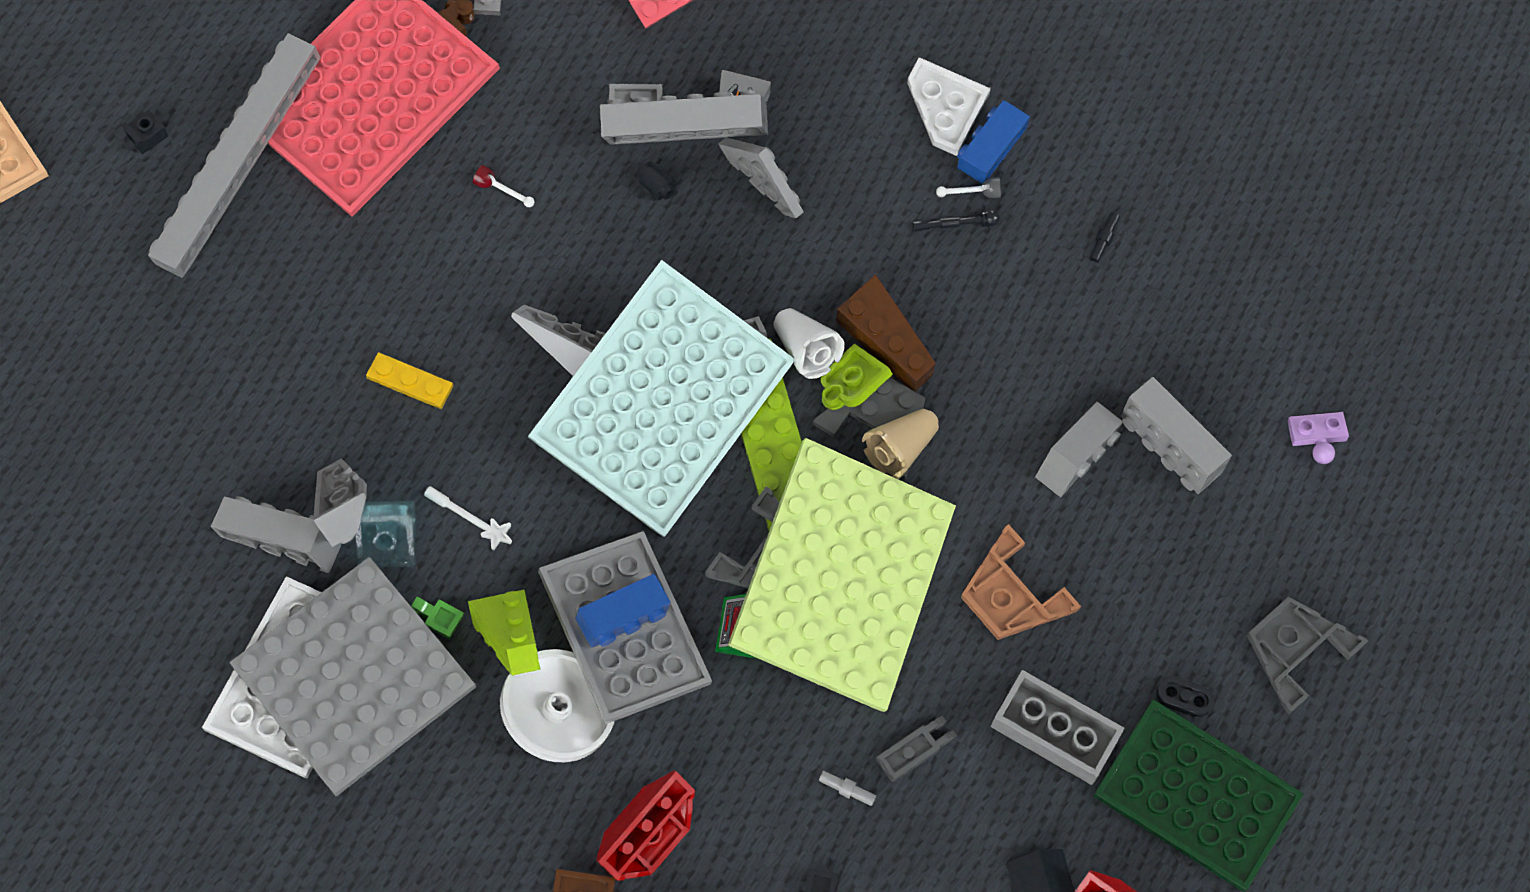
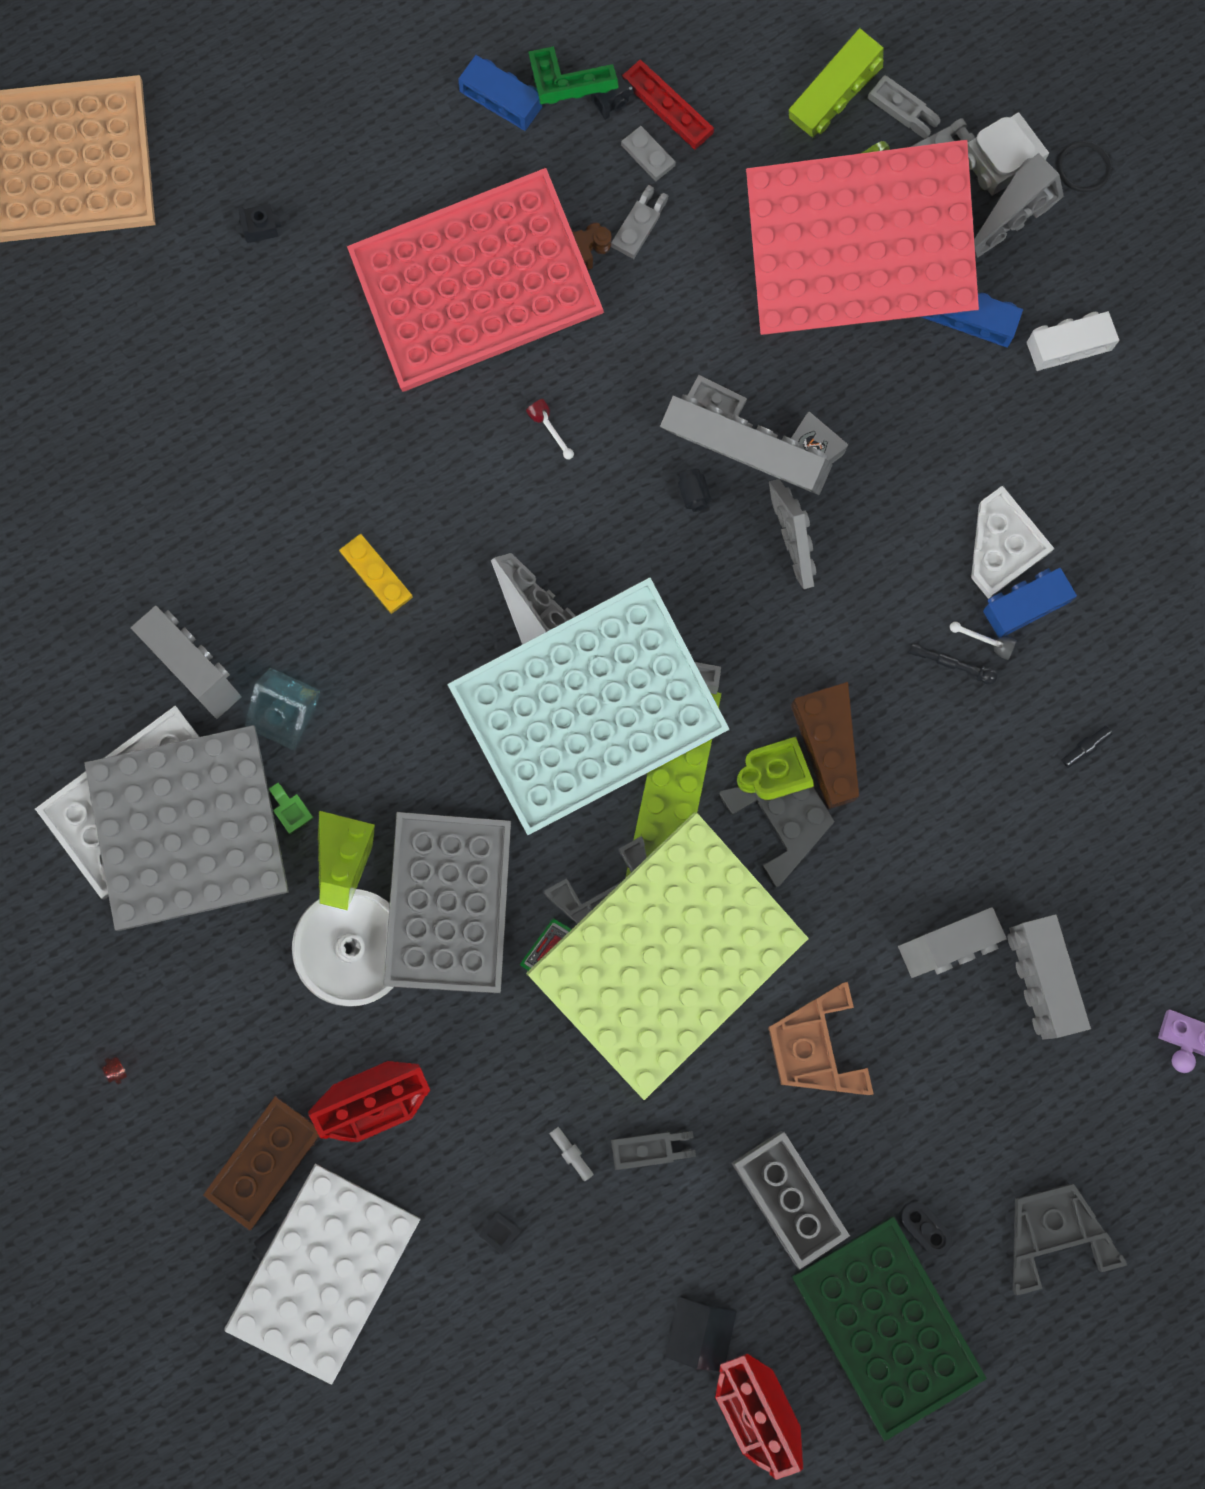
camera: 25 degrees right, 10 degrees up
light grey brick [148,33,321,278] -> none
light grey wedge [313,458,367,547] -> none
white piece [424,486,512,550] -> none
blue brick [575,574,671,648] -> none
white cone [774,308,844,379] -> none
tan cone [862,409,939,479] -> none

